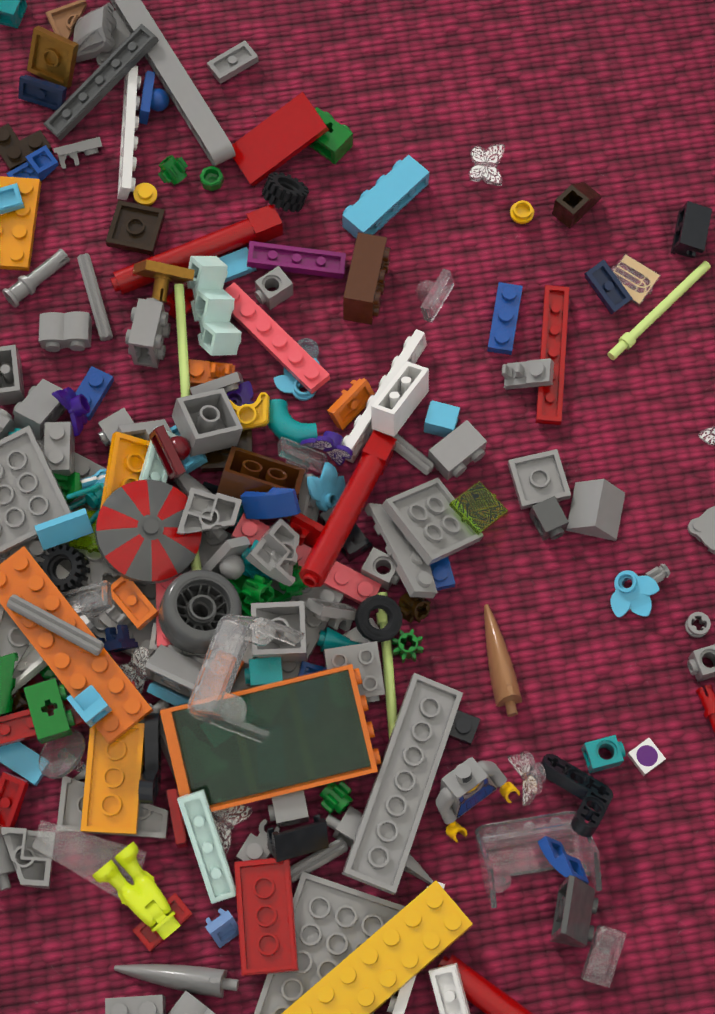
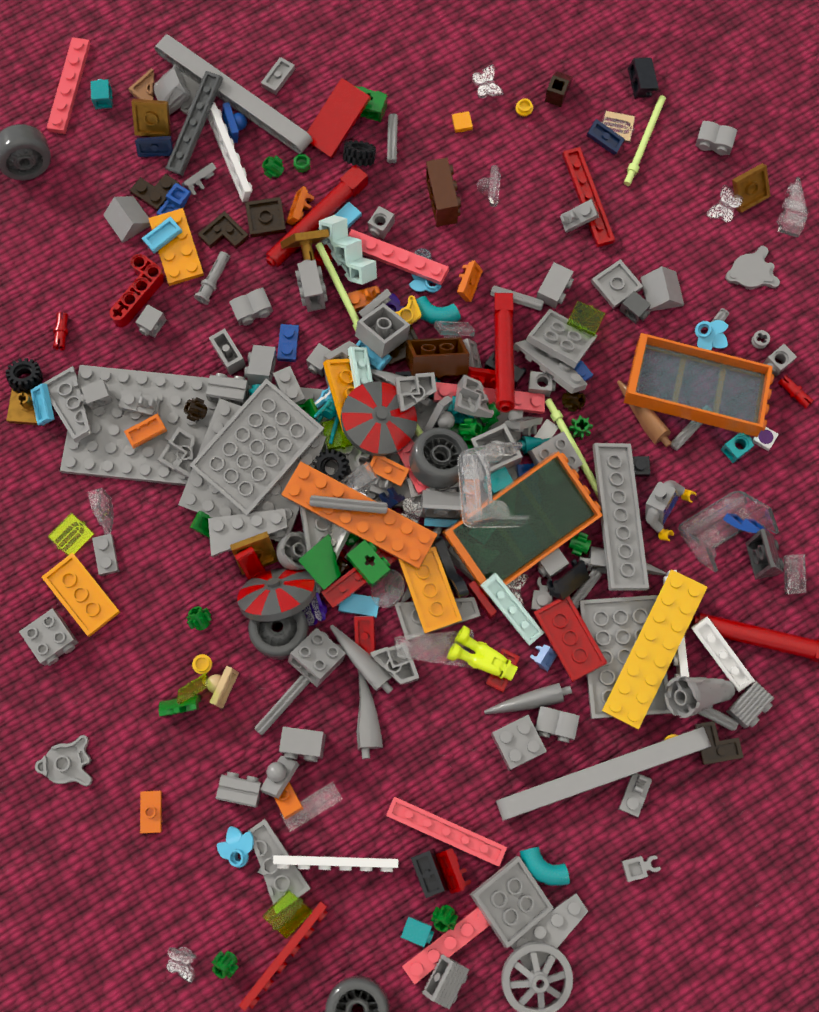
camera: 20 degrees left, 5 degrees up
medium azure tile [34,508,94,550] -> none
dark purple animal [52,387,90,437] -> none
medium azure panel [66,685,112,728] -> none
light grey axle [77,253,113,341] -> none
yellow plate [133,183,157,206] -> none
dark red tile [149,425,191,481] -> none
blue slope [240,487,301,519] -> none
magenta plate [247,241,346,279] -> none
dark purple animal [300,431,353,466] -> none
medium azure plate [307,462,345,512] -> none
white plate [341,329,427,463] -> none
medium azure brick [342,155,430,239] -> none
black tyre [355,595,403,643] -> none
white brick [371,361,429,437] -> none
medium azure panel [424,400,460,437] -> none
blue plate [487,282,523,355] -> none
clear animal [507,751,546,806] -> none
black beam [538,754,613,837] -> none
none -> dark brown plate [198,211,249,249]
none -> orange plate [286,186,314,226]
none -> light grey axle [387,114,398,163]
none -> light orange tile [452,112,473,133]
none -> window [624,333,774,437]
none -> light grey axle [670,406,712,451]

